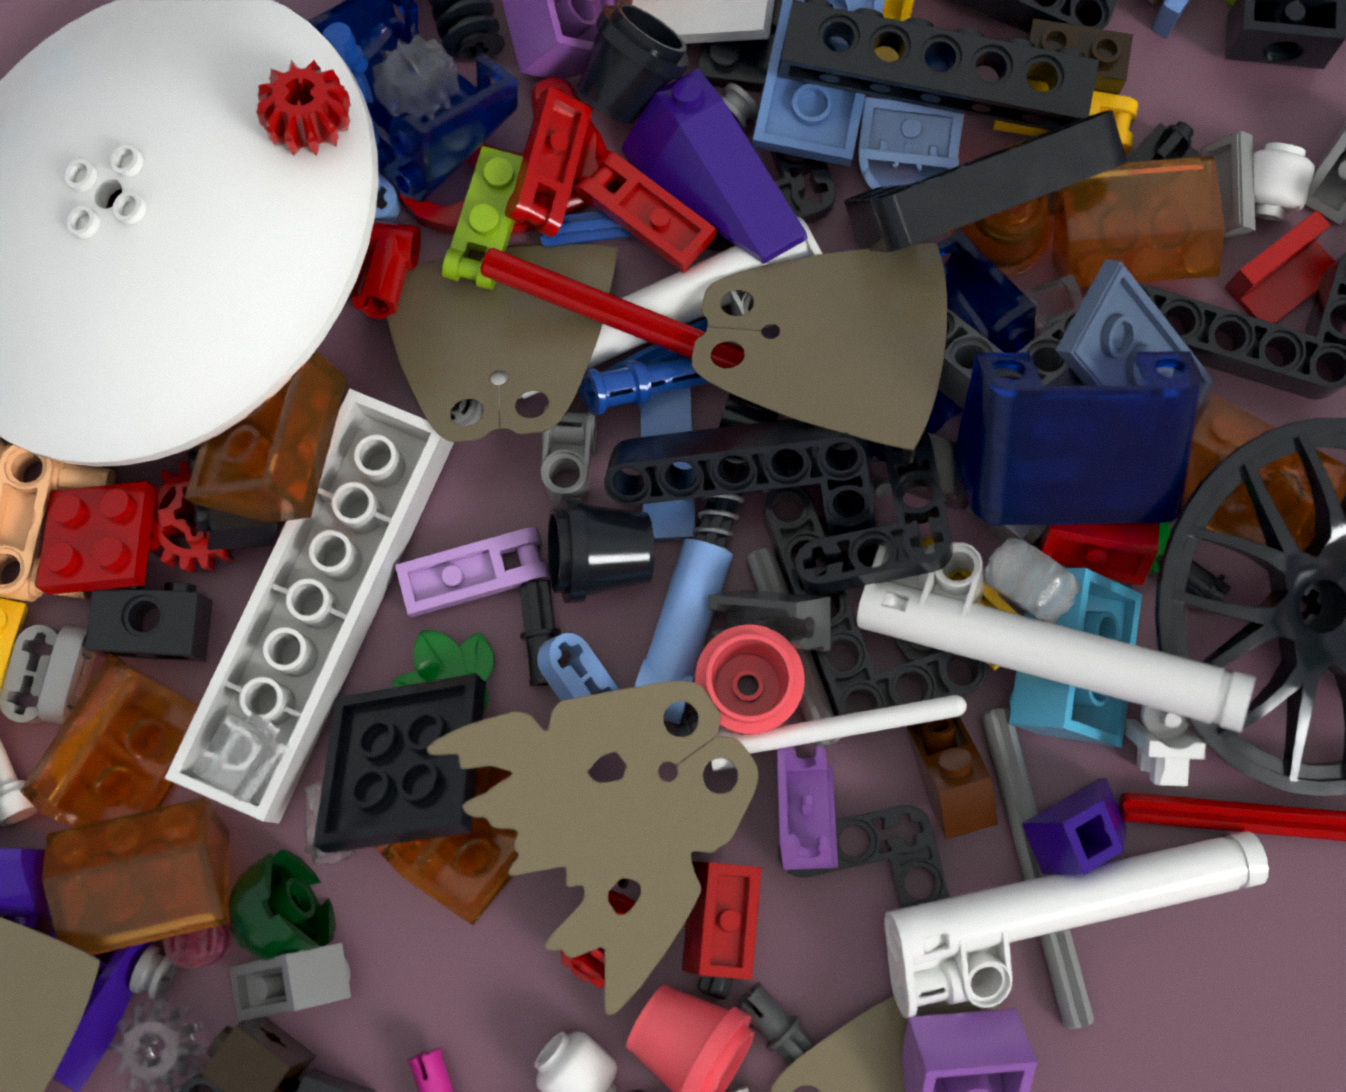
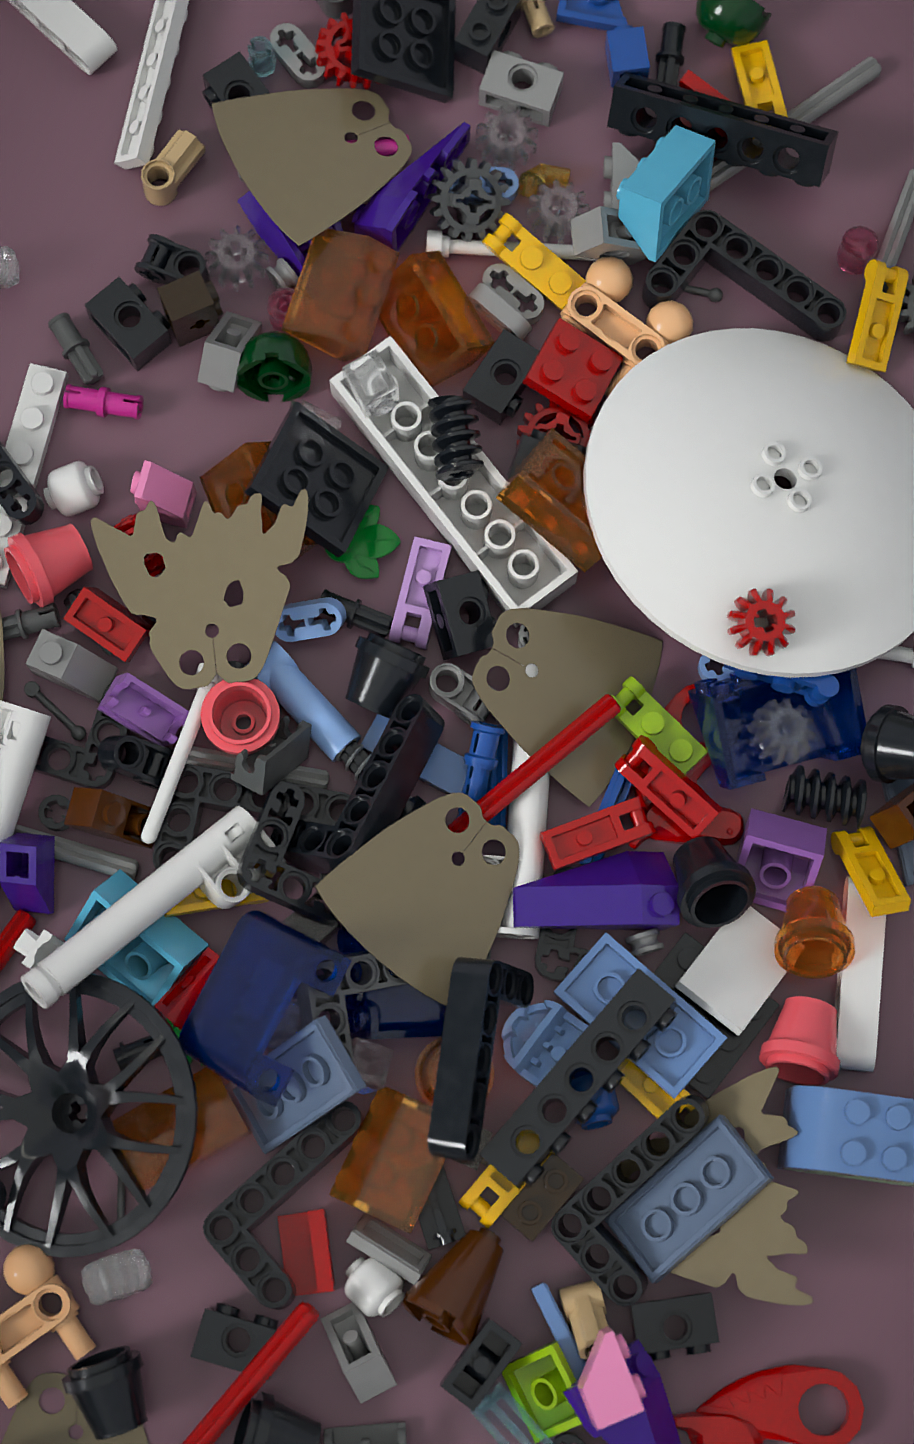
camera: 115 degrees right, 0 degrees up
red piece [351,220,421,319] -> none
clear gear [982,538,1081,624] -> none
none -> dark grey hinge [24,681,86,740]
none -> light grey slope [25,629,119,703]
none -> black bush [38,795,70,832]
none -> black piece [97,735,174,790]
none -> bright pink slope [130,460,197,528]
none -> reddish brown cone [401,1227,504,1346]
none -> black brick [423,570,496,661]
none -> black piece [427,395,484,482]

